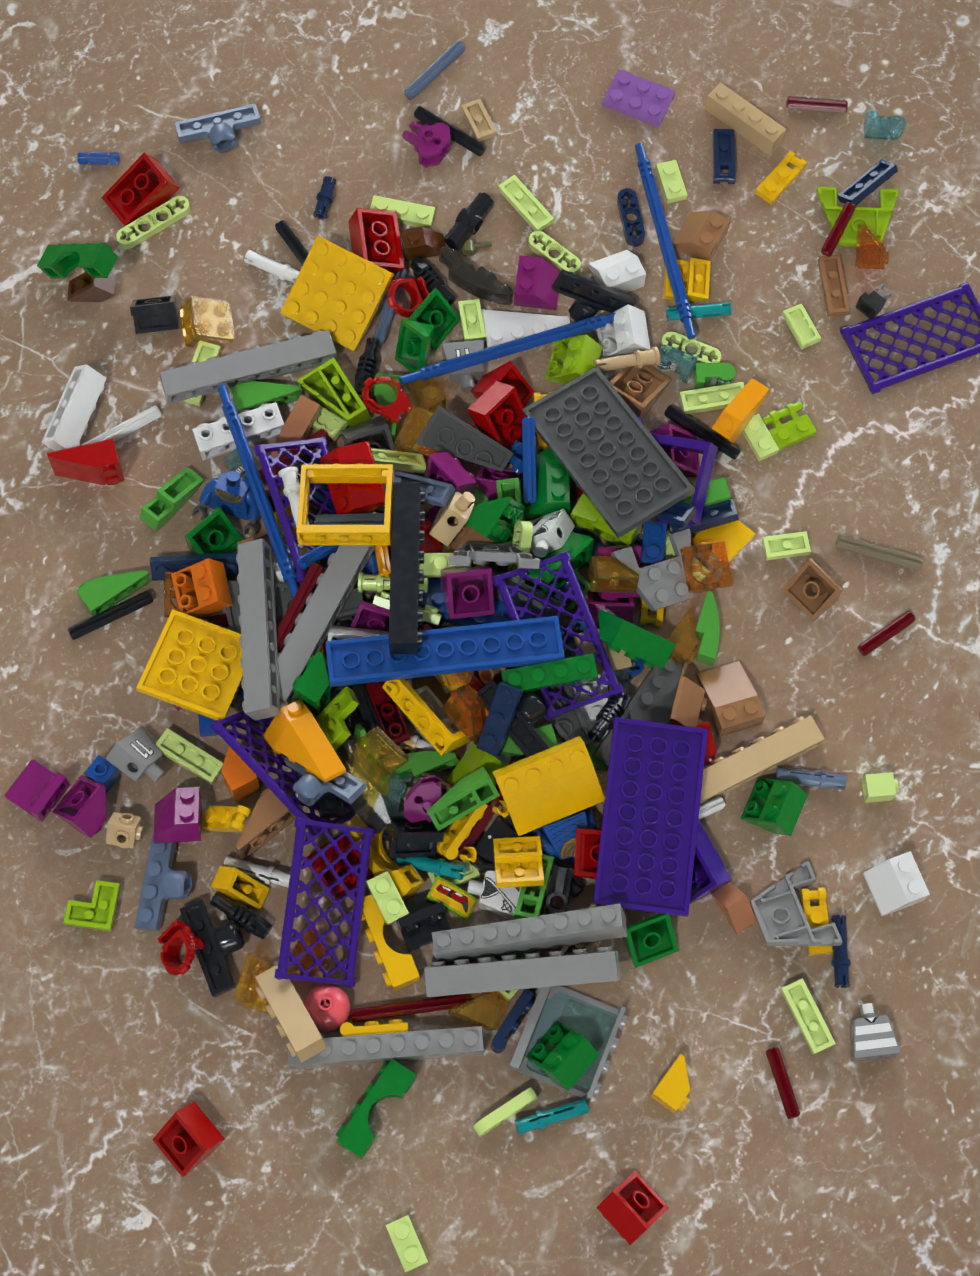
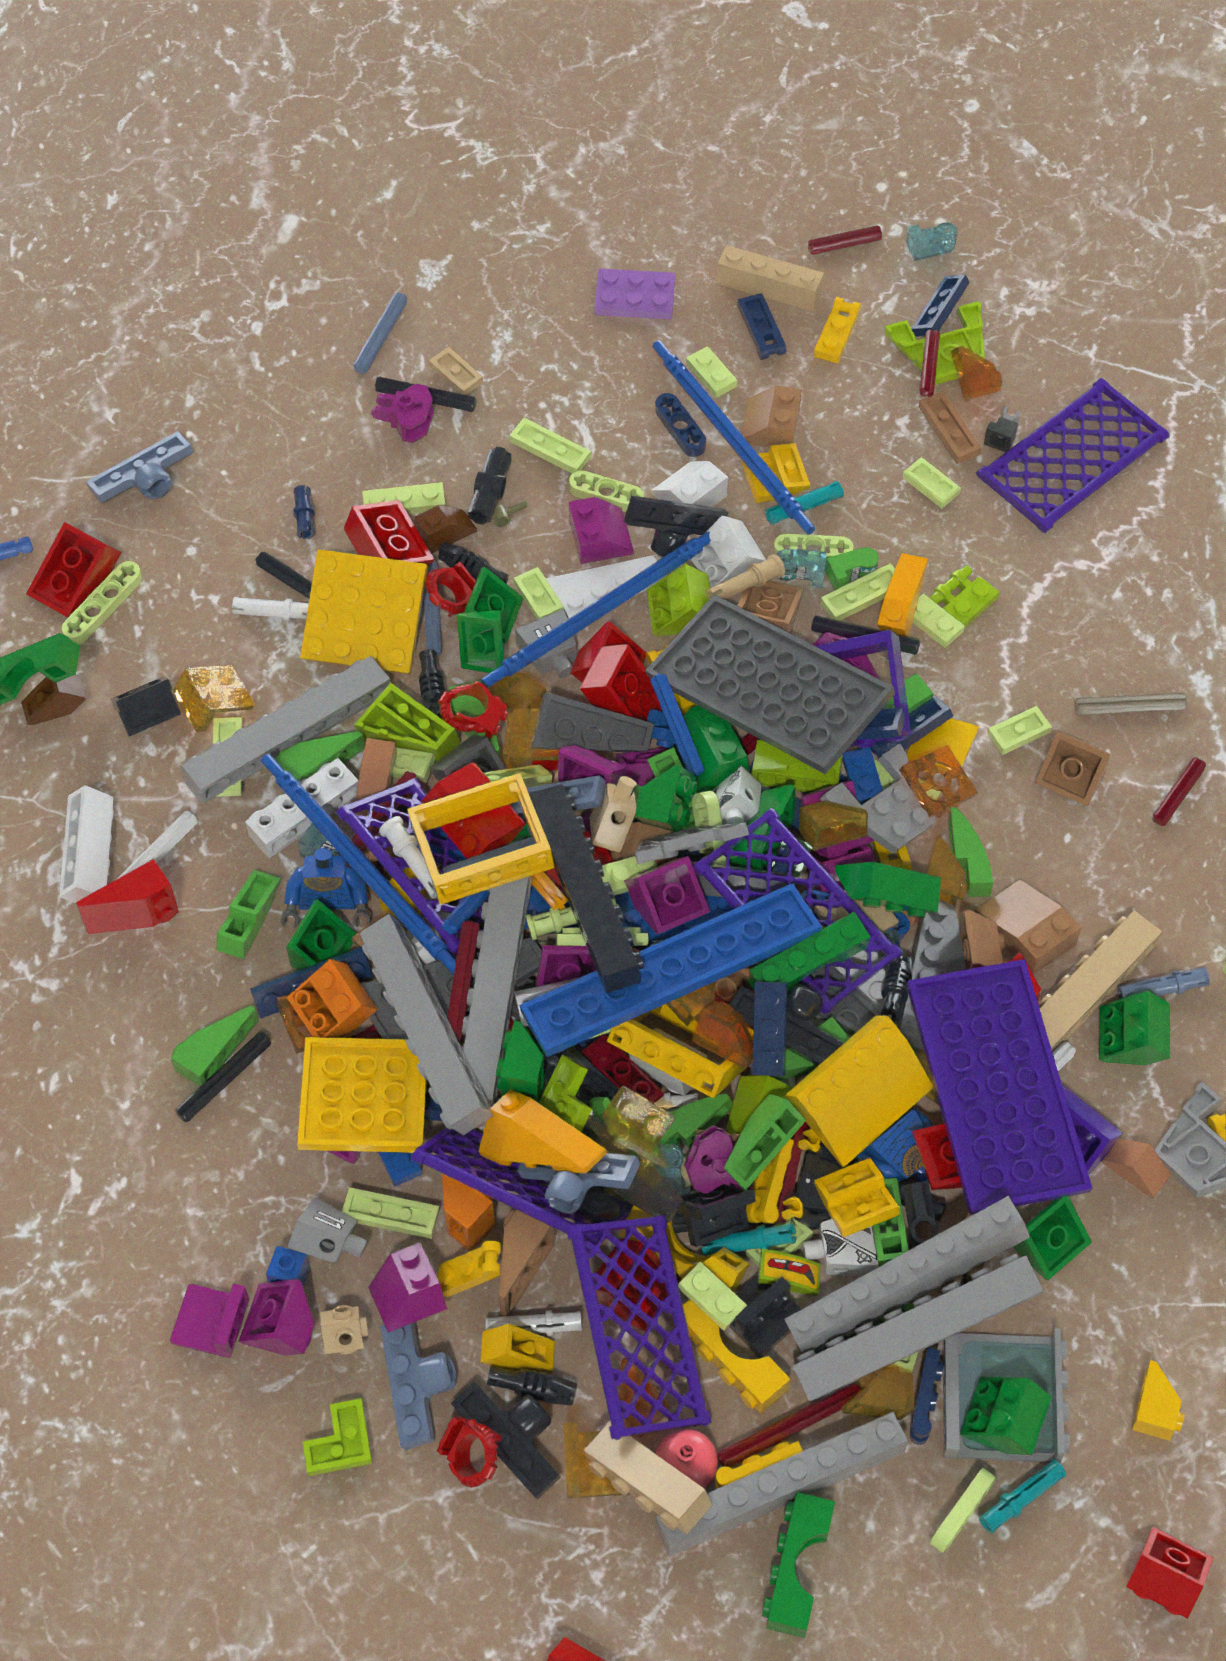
camera: 15 degrees left, 10 degrees down
clear smoke slope [439,245,513,305] -> none

